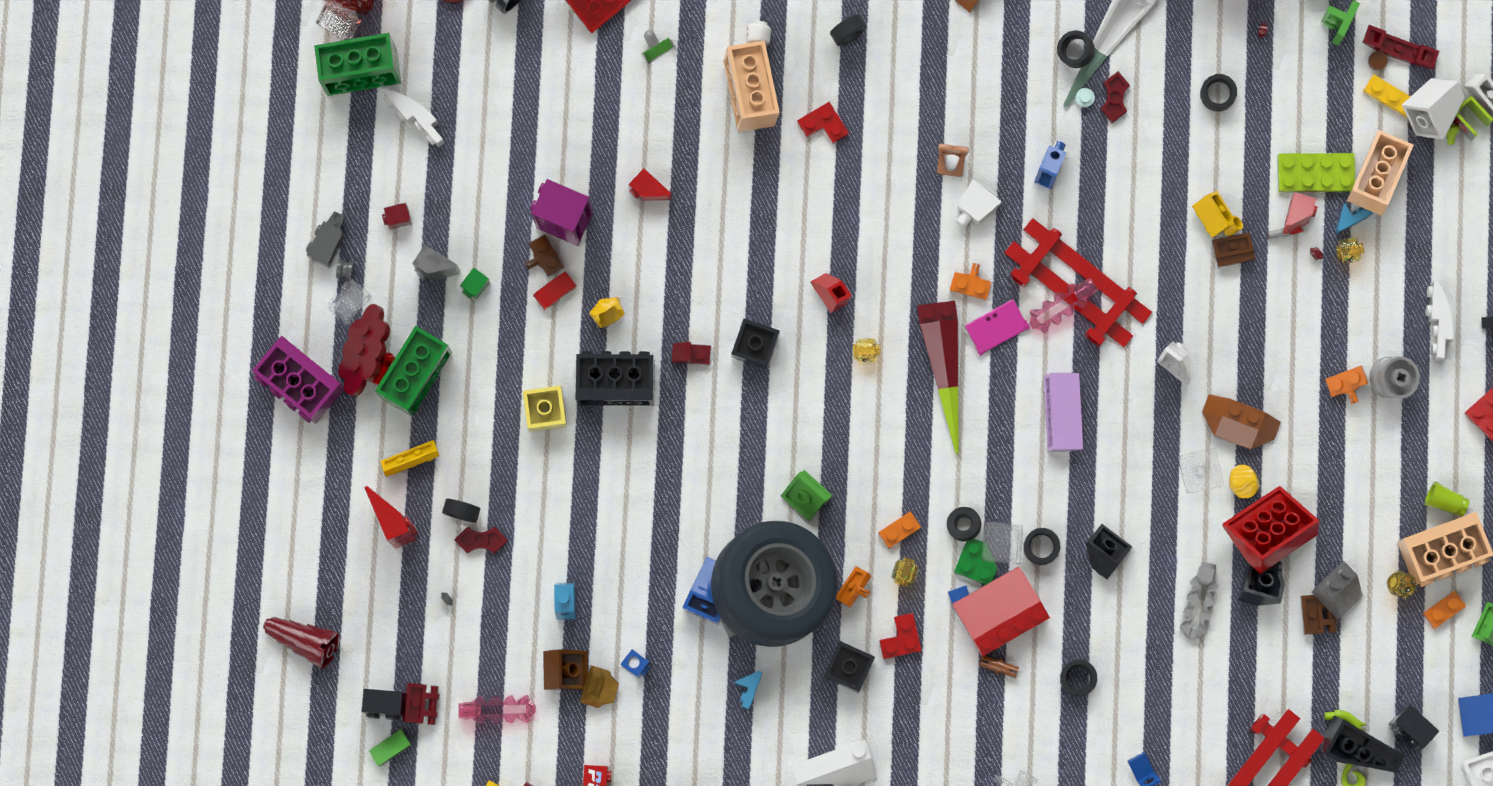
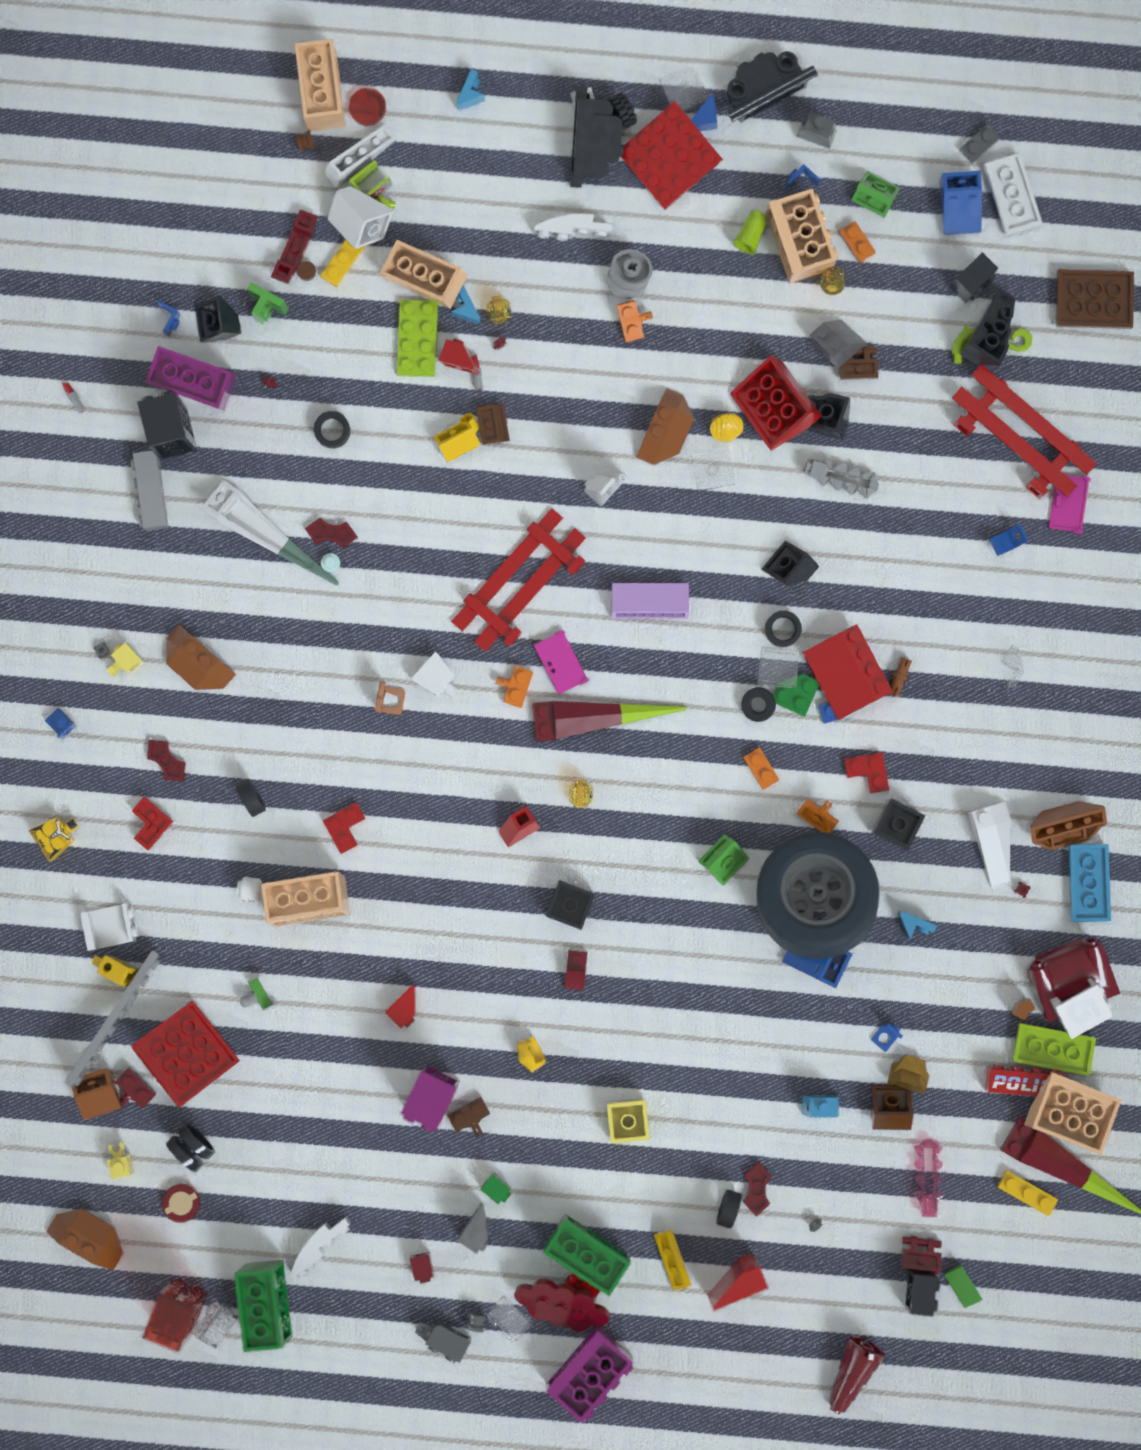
camera: 95 degrees left, 5 degrees up
red slope [533,271,577,310] -> none
black brick [575,351,655,406] -> none
clear yellow head [891,557,919,587] -> none
clear pink sword [1029,278,1099,334] -> none
torso [1034,141,1066,190] -> none
black tyre [1057,30,1095,69] -> none
black tyre [1060,659,1097,697] -> none

